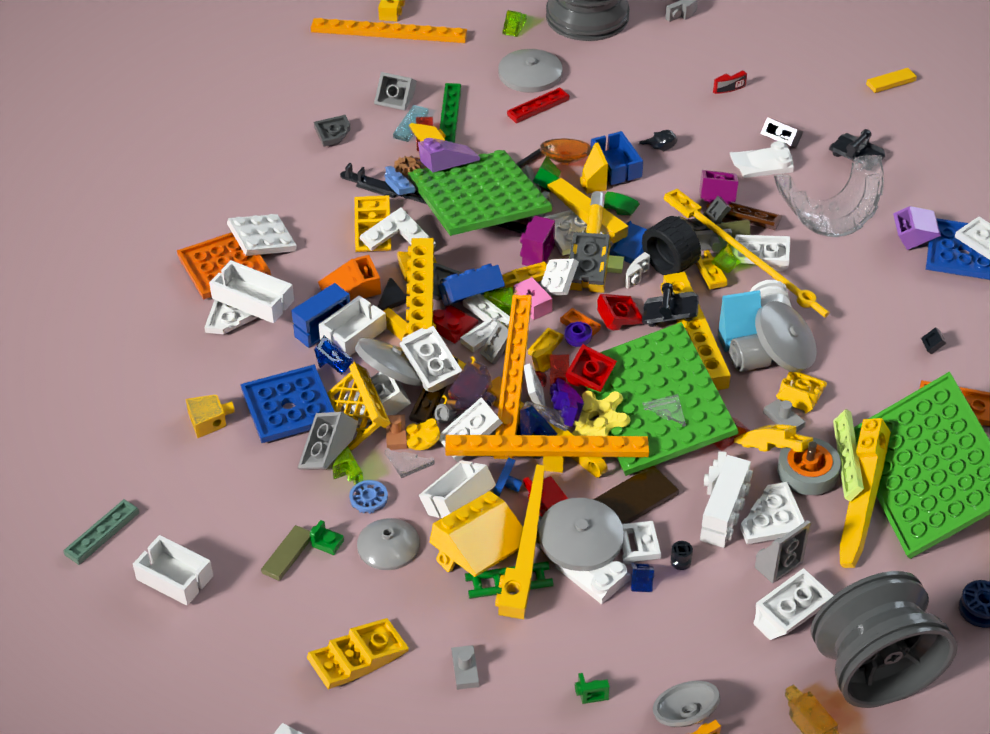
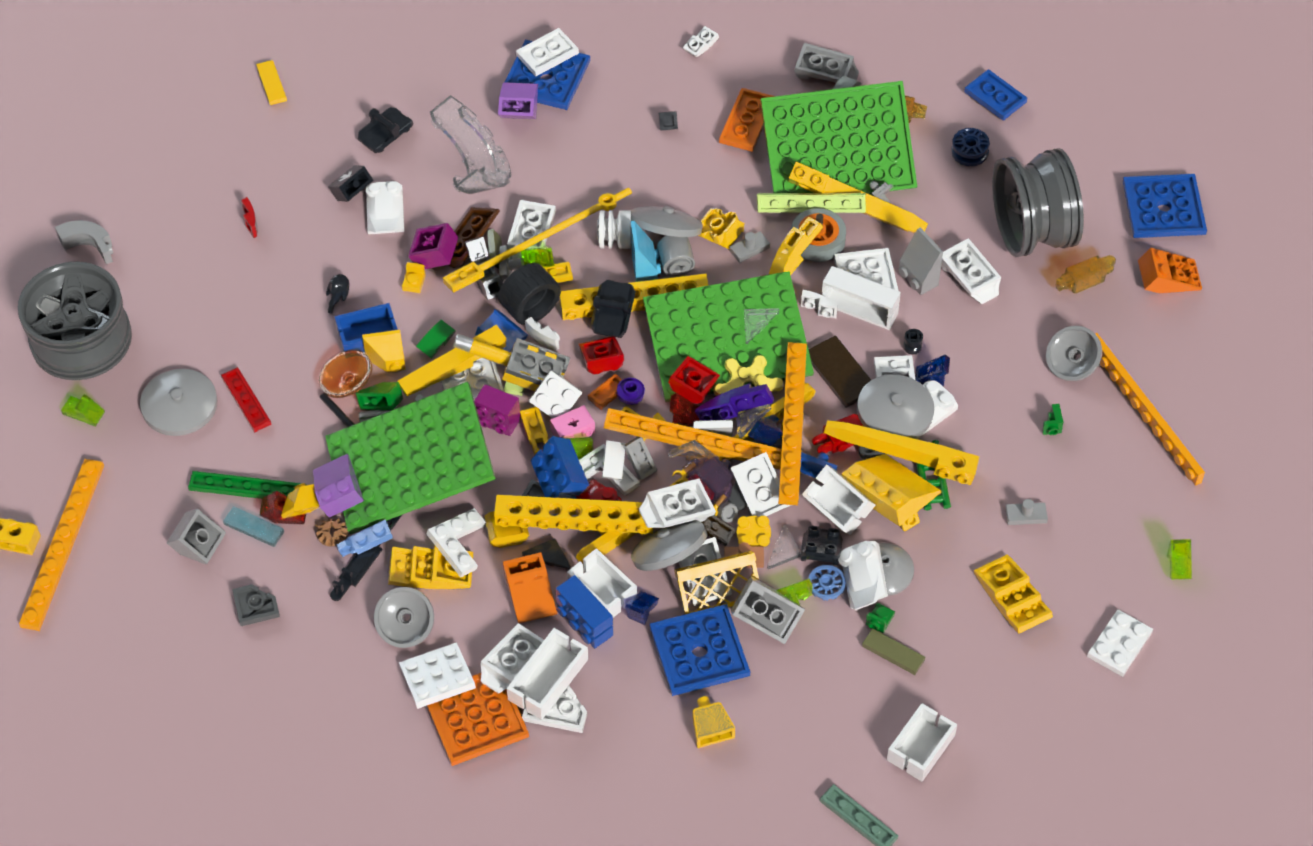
camera: 85 degrees left, 10 degrees up
none -> light grey dish [374,587,434,648]
none -> yellow bracket [402,262,426,293]
none -> white slope [480,623,544,693]
none -> white slope [602,440,626,480]
none -> clear tile [668,440,719,464]
none -> black shield [800,526,843,565]
none -> white slope [838,541,888,610]
none -> light grey piece [870,181,894,204]

